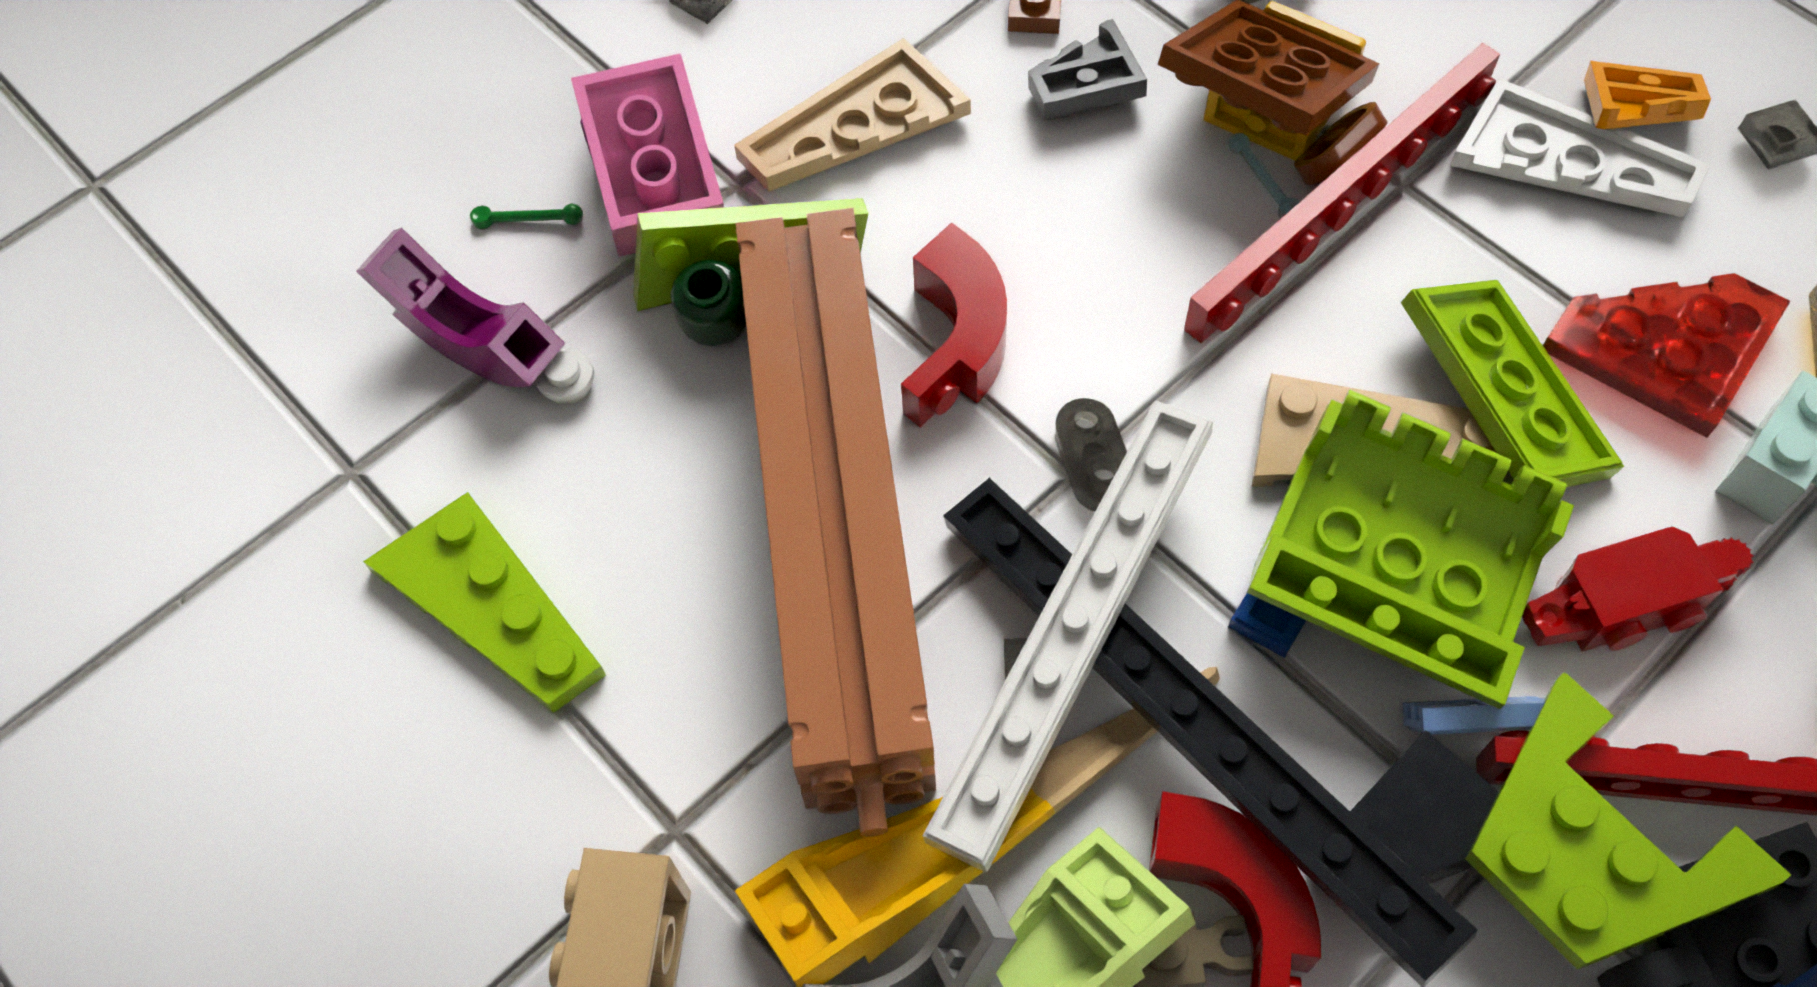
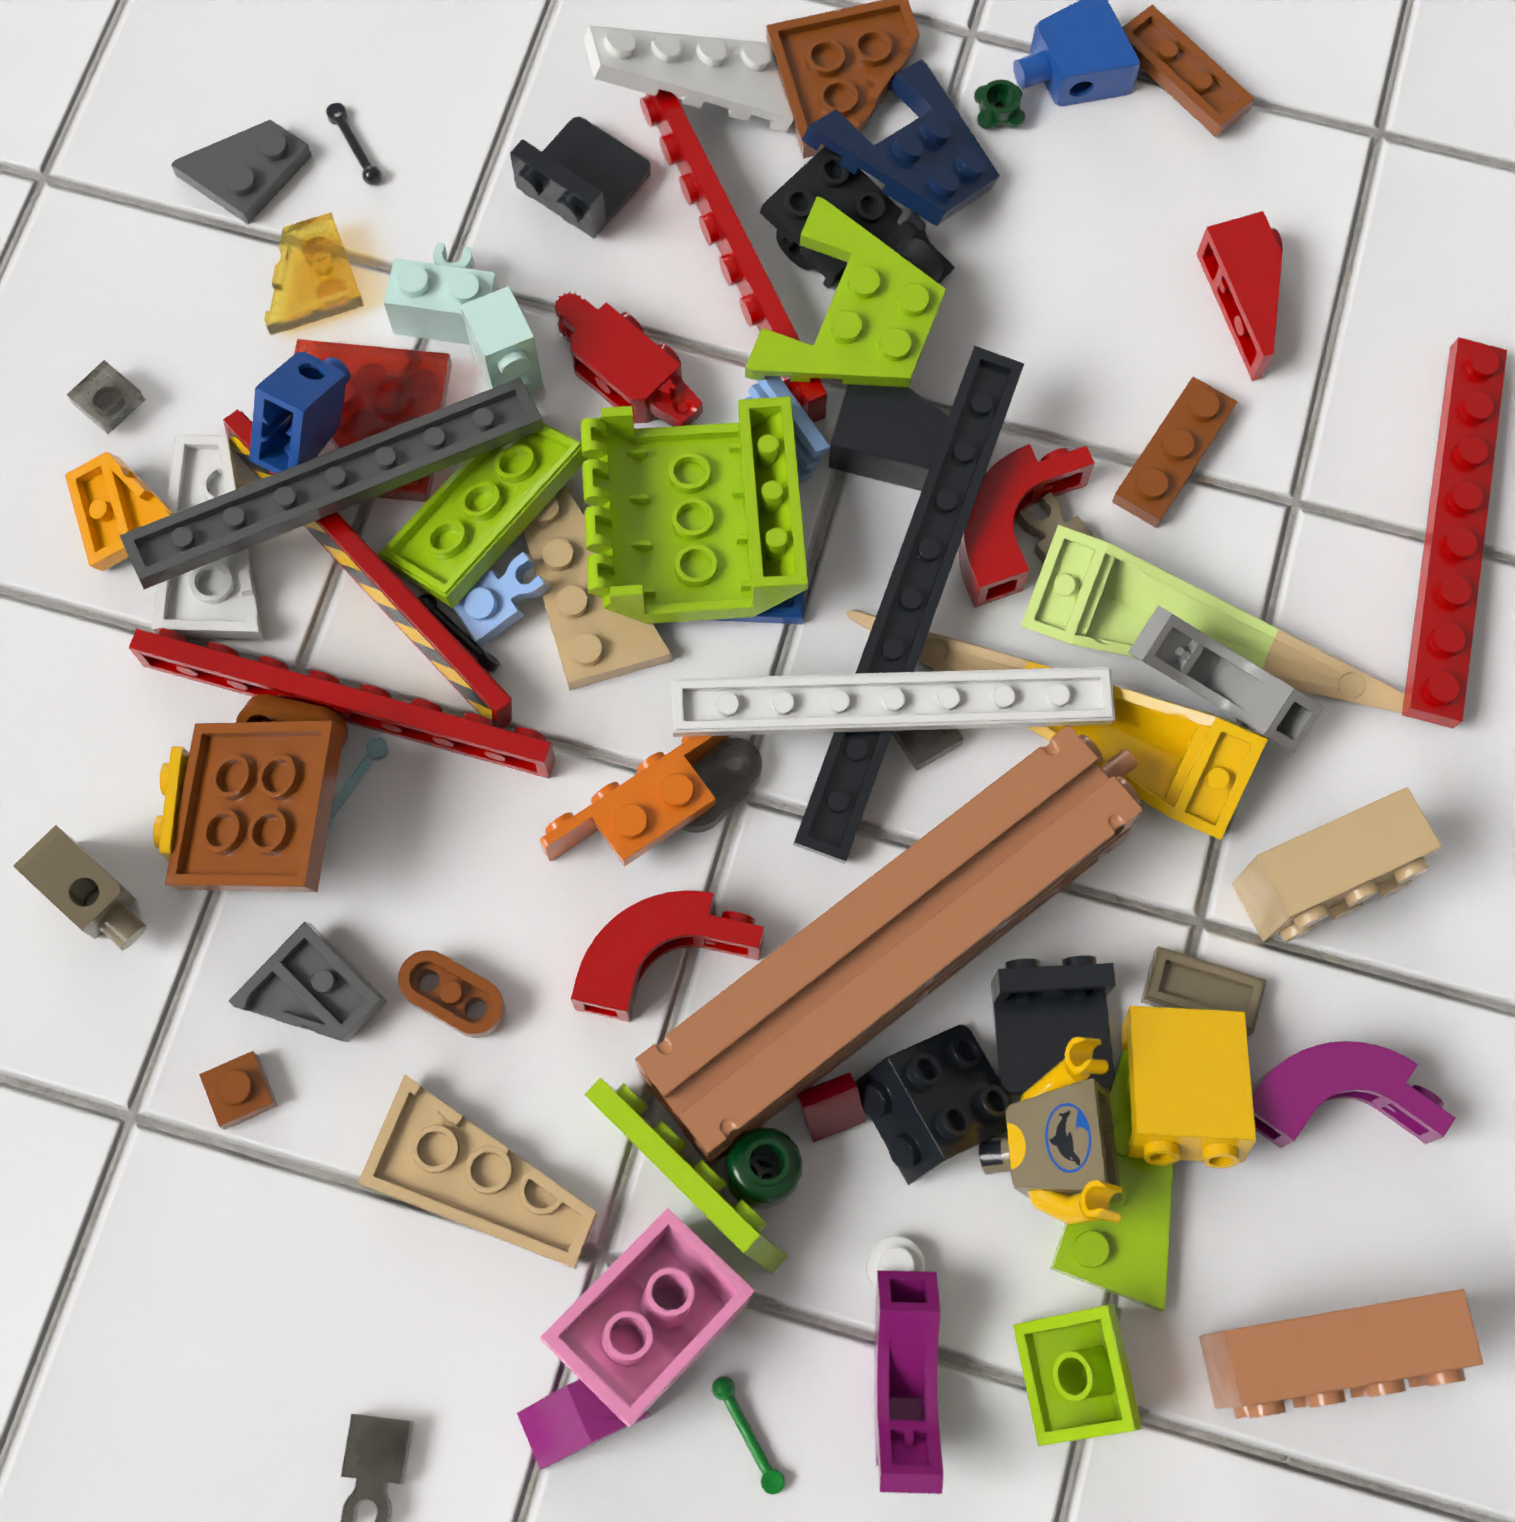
camera: 125 degrees left, 10 degrees up
none -> dark grey plate [119,377,543,590]
none -> red tile [223,409,512,729]
none -> blue torso [249,352,351,474]
none -> dark orange plate [398,950,505,1038]
none -> black hinge [418,594,501,673]
none -> light blue plate [454,552,551,646]
none -> light aqua brick [460,286,544,396]
none -> orange bracket [540,735,730,867]
none -> dark red tile [797,1072,866,1143]
none -> black bracket [855,1025,1013,1185]
none -> torso [979,1037,1123,1225]
none -> black bracket [991,955,1116,1094]
none -> lime slope [1013,1304,1142,1446]
none -> yellow panel [1120,1006,1256,1168]
none -> dark tan tile [1140,946,1267,1036]
none -> nougat brick [1199,1289,1484,1419]
none -> magenta arch [1252,1041,1456,1148]

